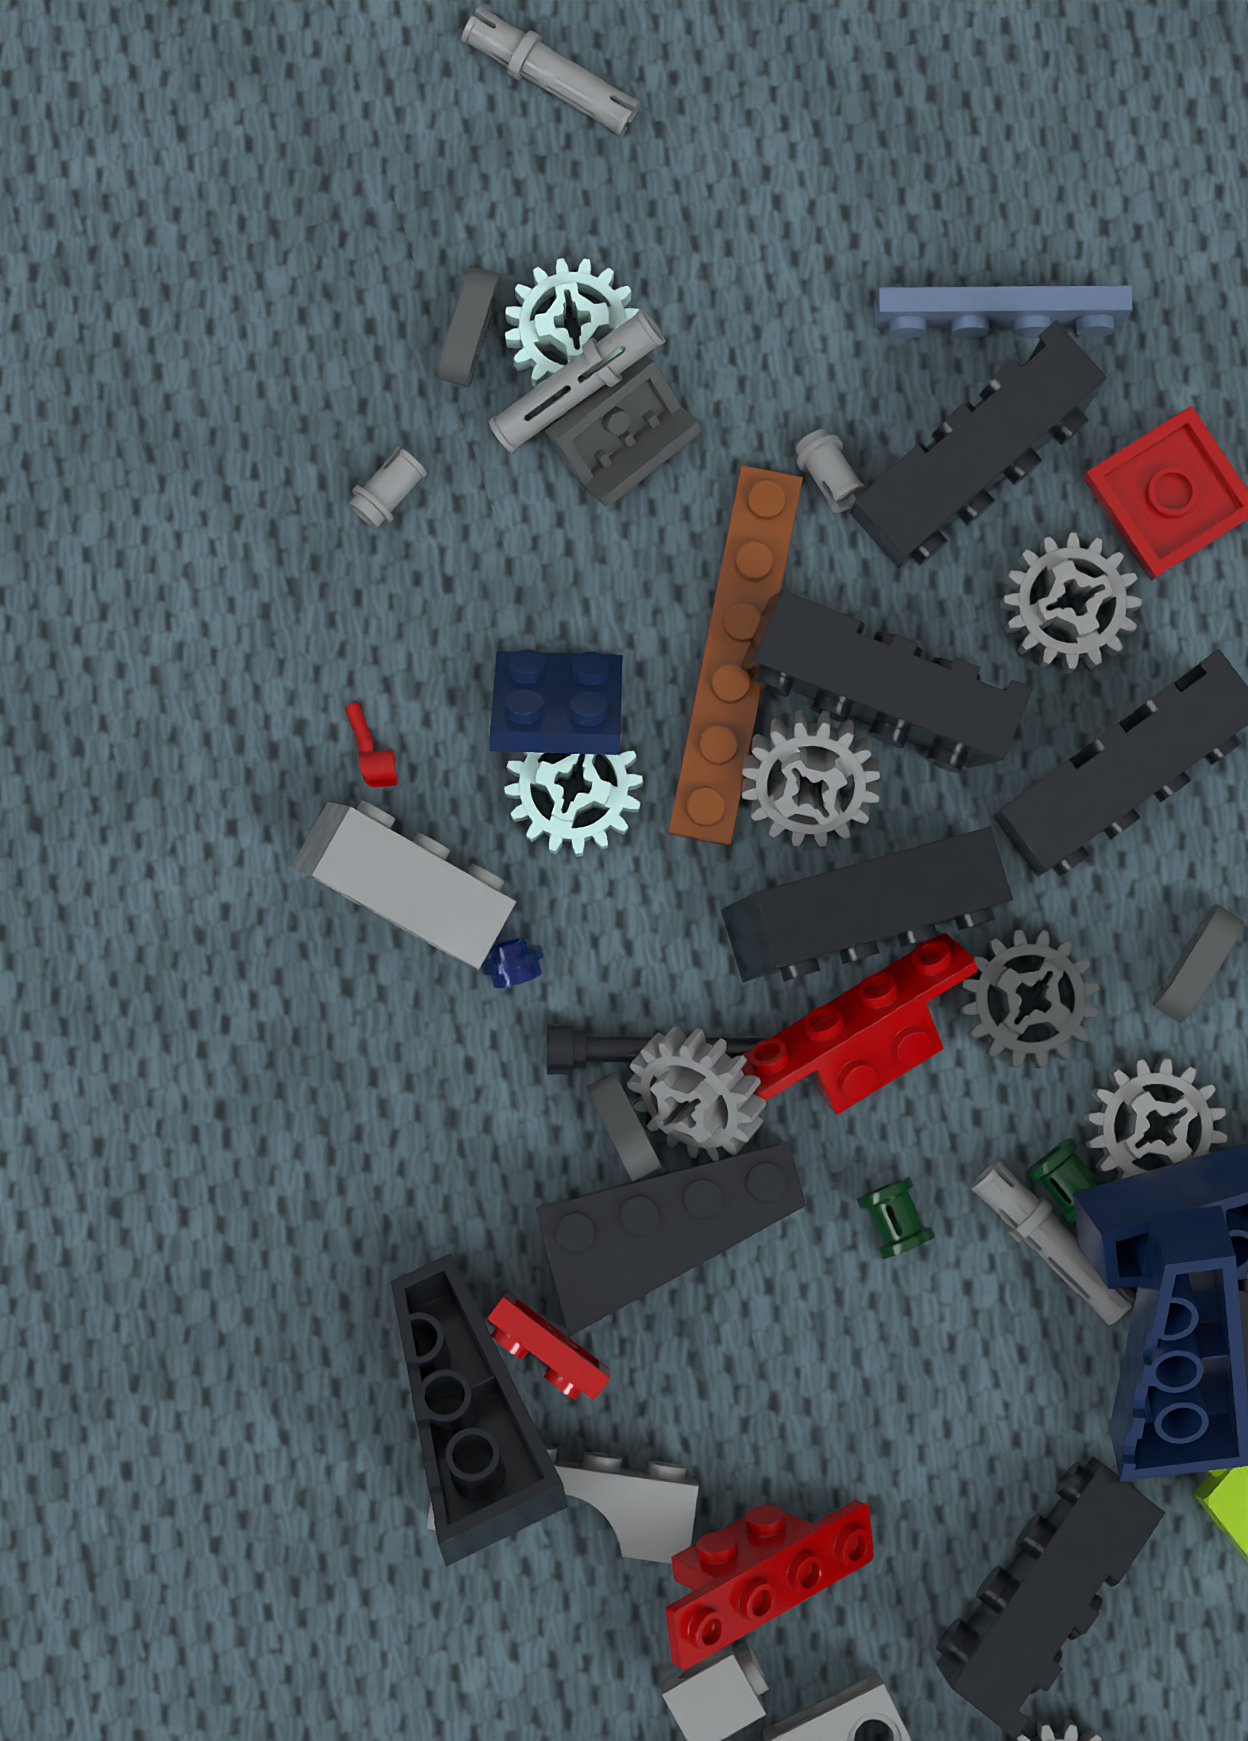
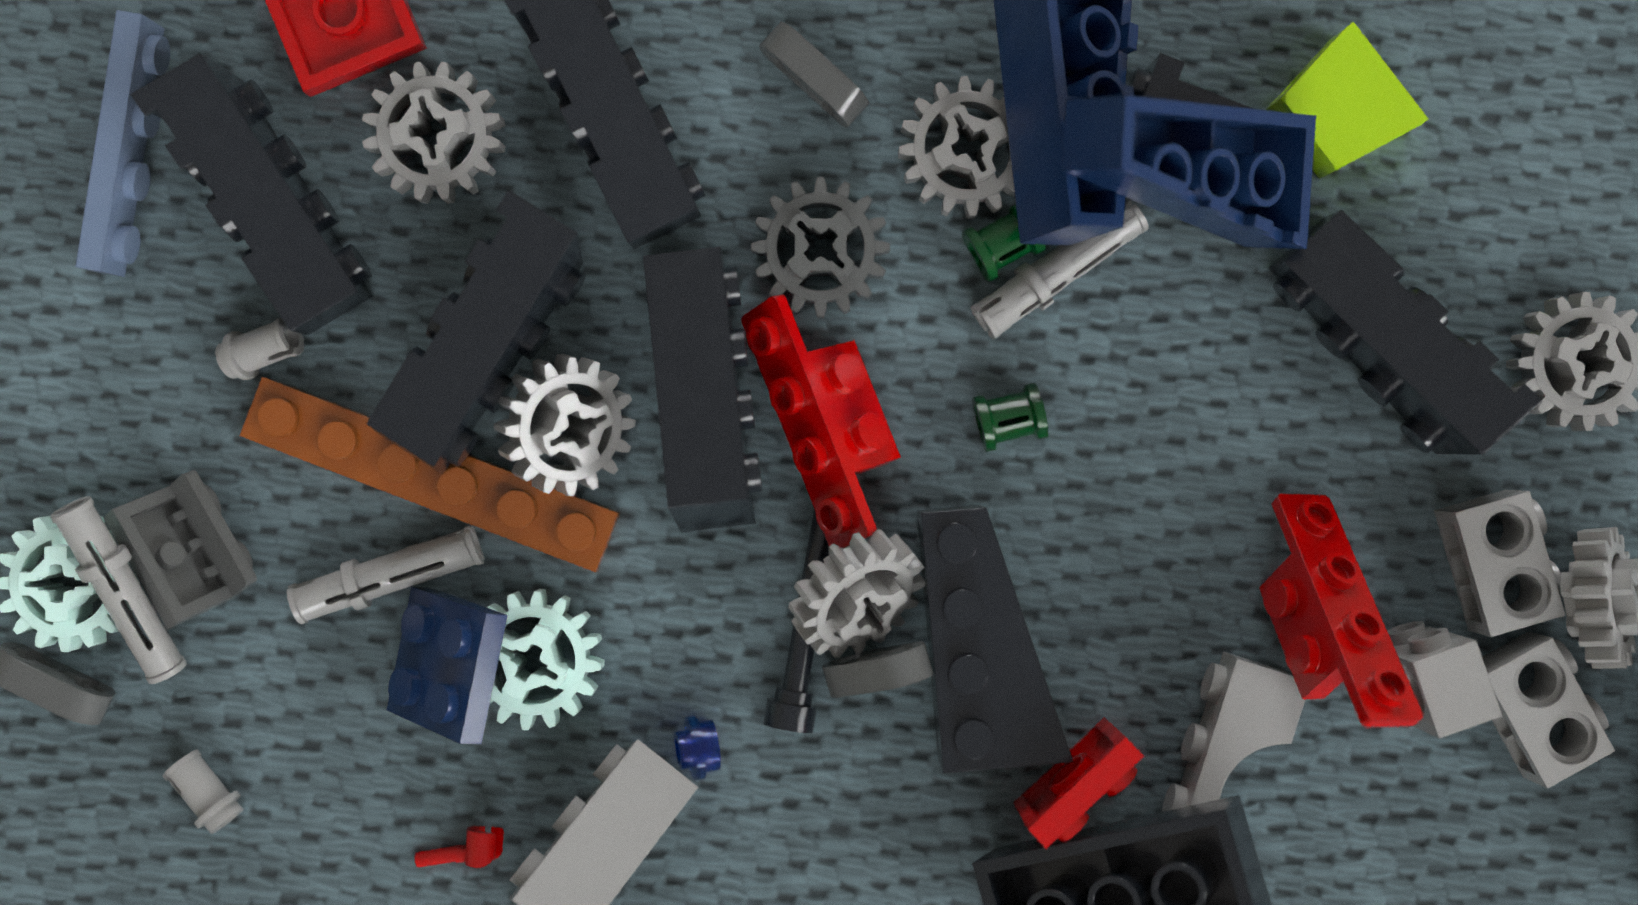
camera: 75 degrees left, 5 degrees up
none -> light grey pin [287,525,484,624]

